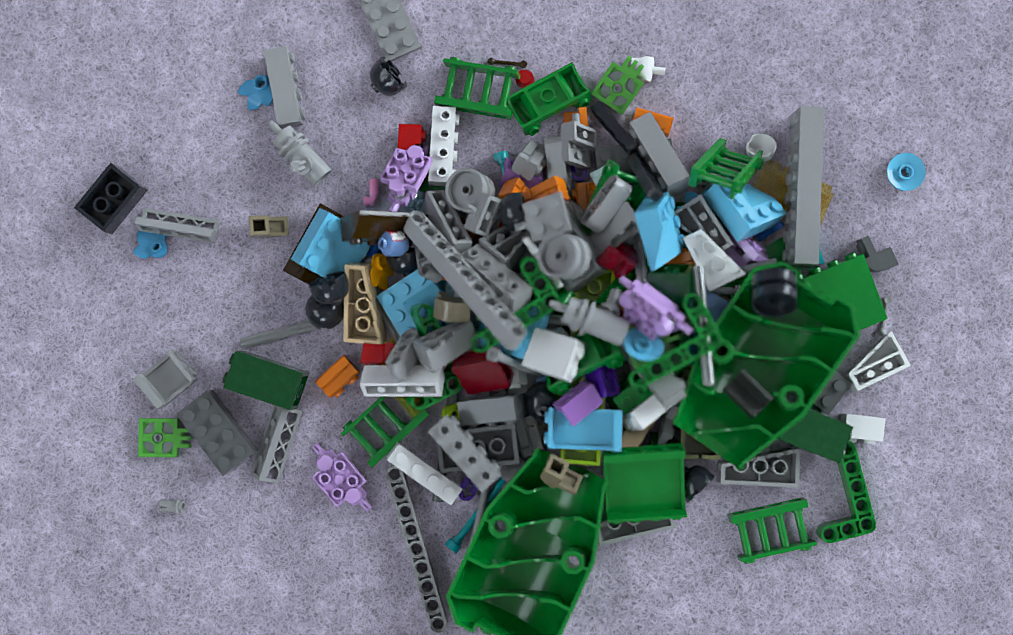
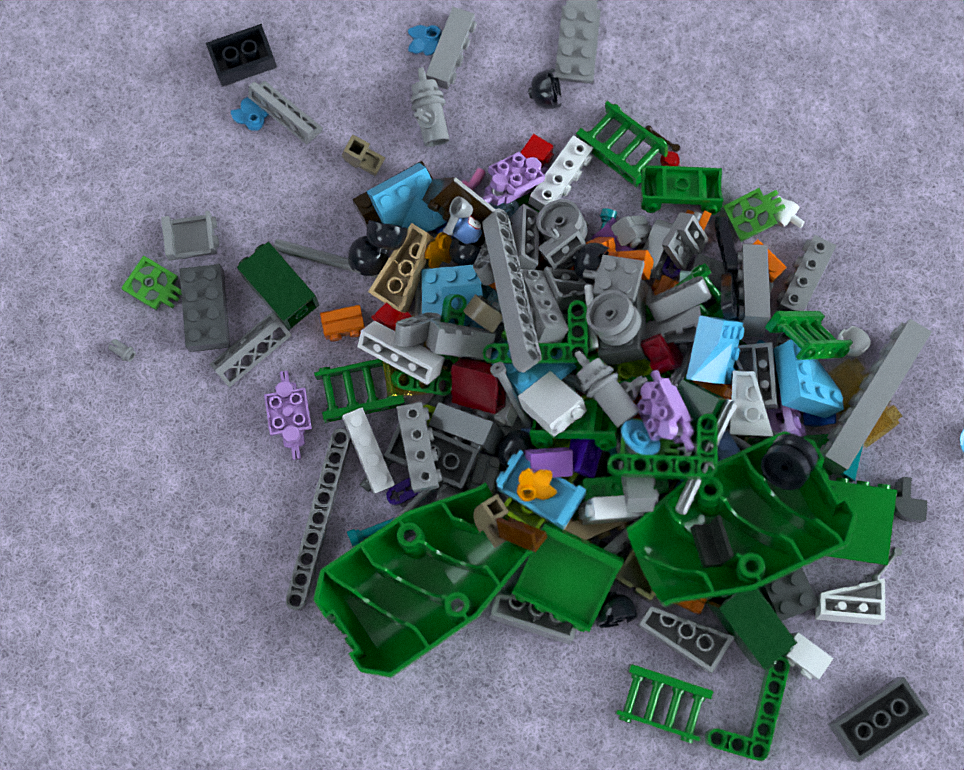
camera: 30 degrees right, 10 degrees down
none -> light grey bar [443,196,473,236]
none -> reddish brown panel [496,517,547,552]
none -> light orange plate [517,468,557,501]
none -> light grey brick [776,235,837,311]
none -> dark grey brick [828,677,930,762]

